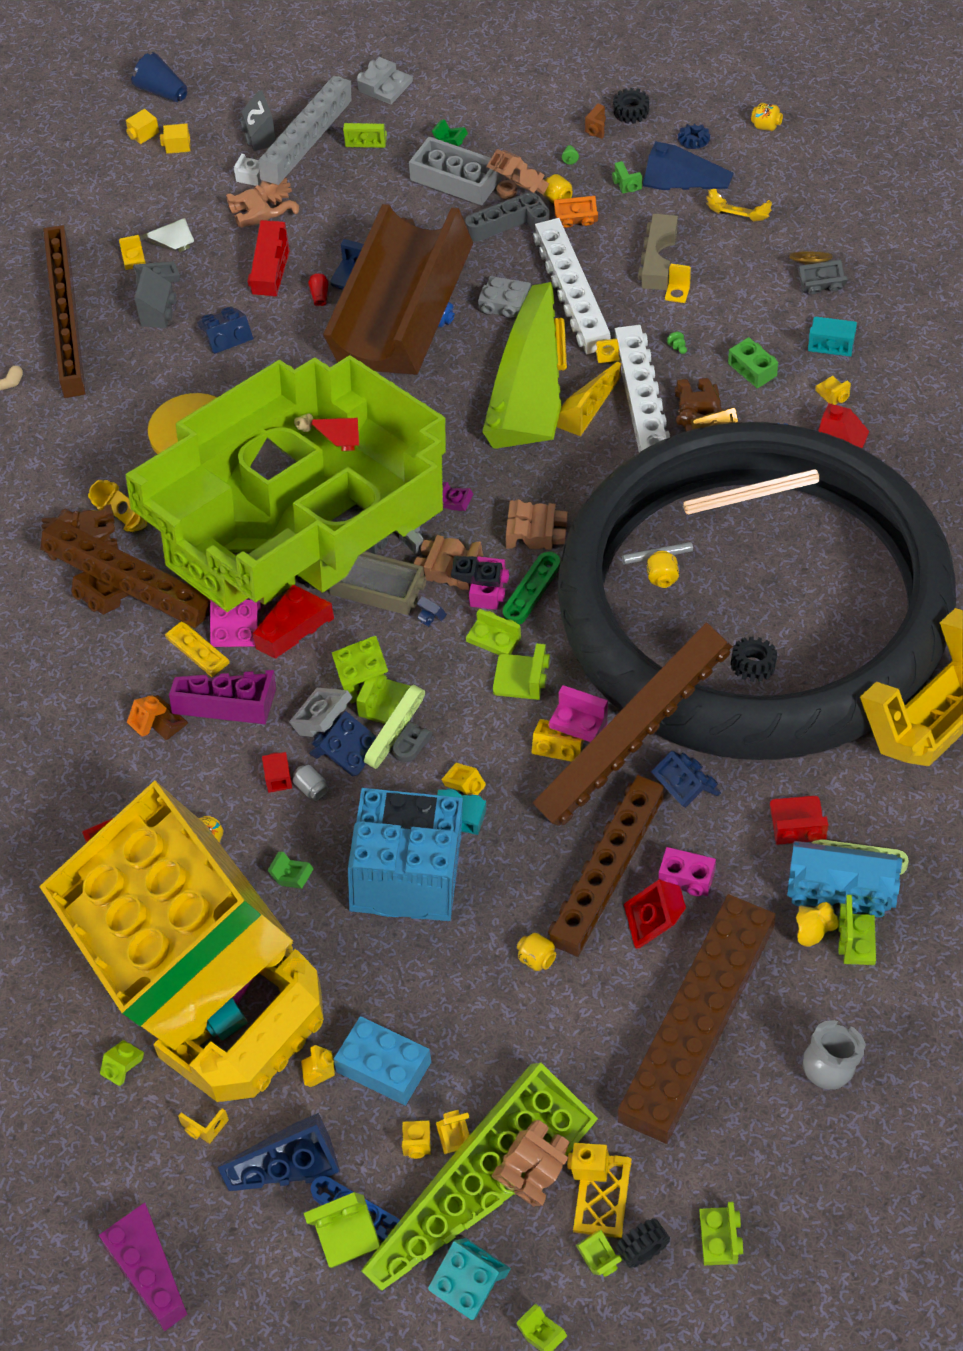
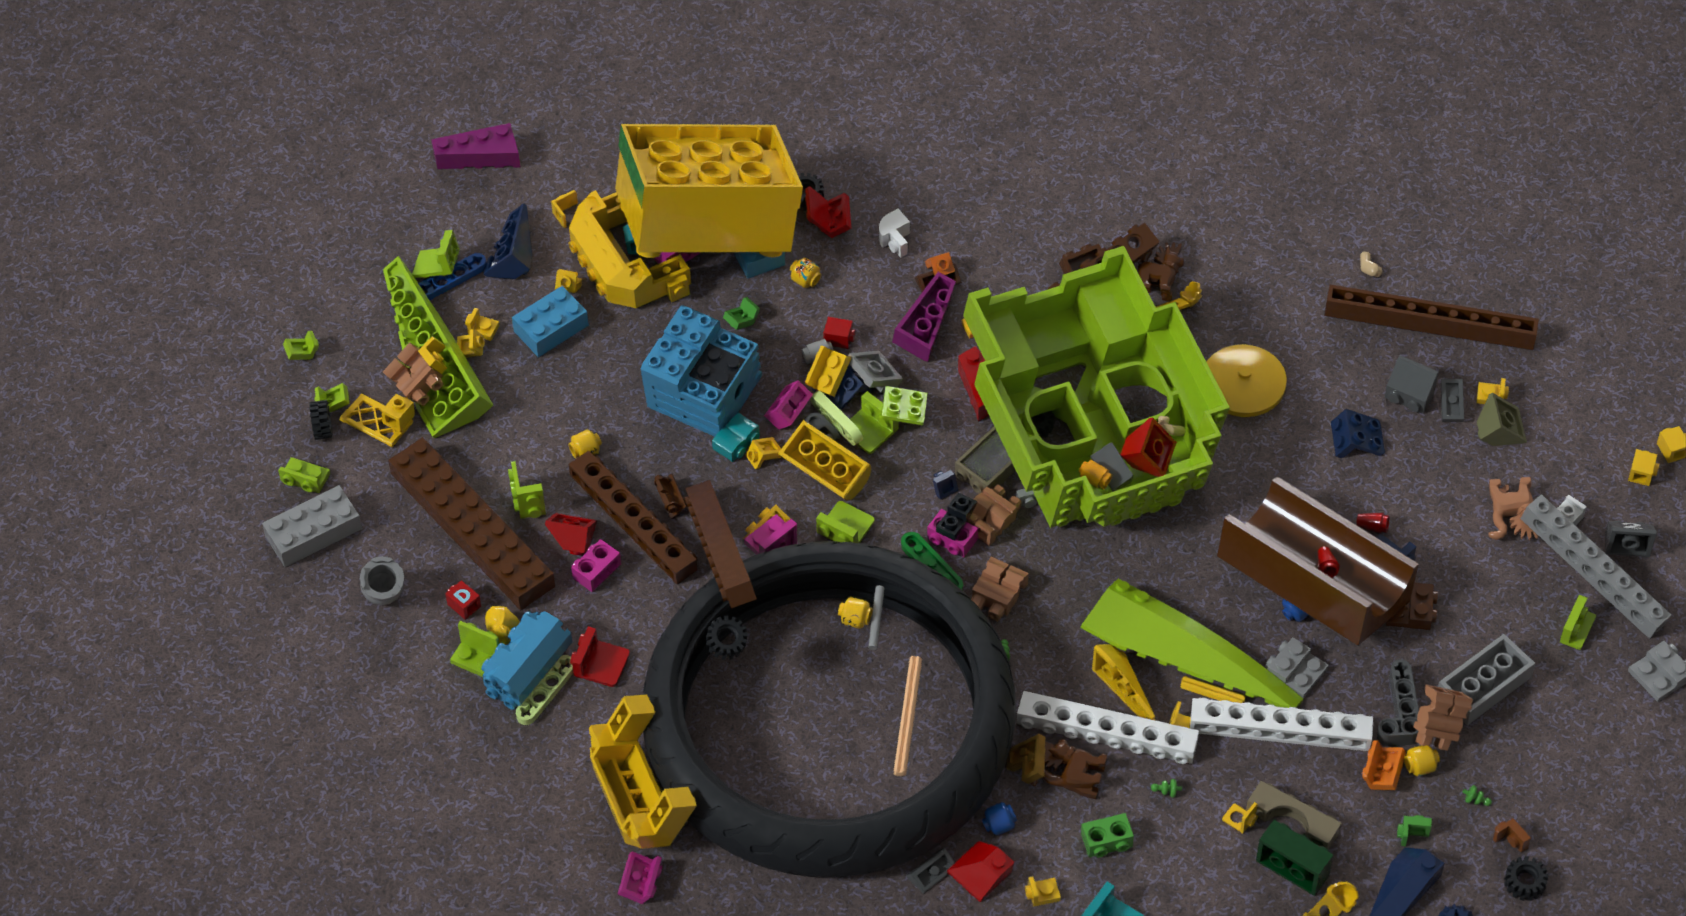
camera: 110 degrees right, 0 degrees up
red wedge [248,220,290,296] -> none
teal bracket [428,1238,511,1320] -> none
green bracket [432,119,468,146] -> none
magenta slope [442,482,473,511] -> none
lime bracket [466,609,521,655] -> none
dark blue bracket [651,751,721,807] -> none
none -> light grey brick [262,485,362,567]
none -> yellow bracket [418,337,447,374]
none -> red brick [445,580,481,620]
none -> lime bracket [508,461,546,519]
none -> reddish brown hinge [654,473,687,519]
none -> dark pink brick [764,380,813,430]
none -> yellow brick [778,420,871,501]
none -> yellow bracket [805,345,851,397]
none -> white brick [879,208,910,258]
none -> light orange brick [1079,459,1113,490]
none -> dark grey slope [1090,443,1133,492]
none -> dark green brick [1256,820,1333,896]
none -> red cone [1317,547,1340,578]

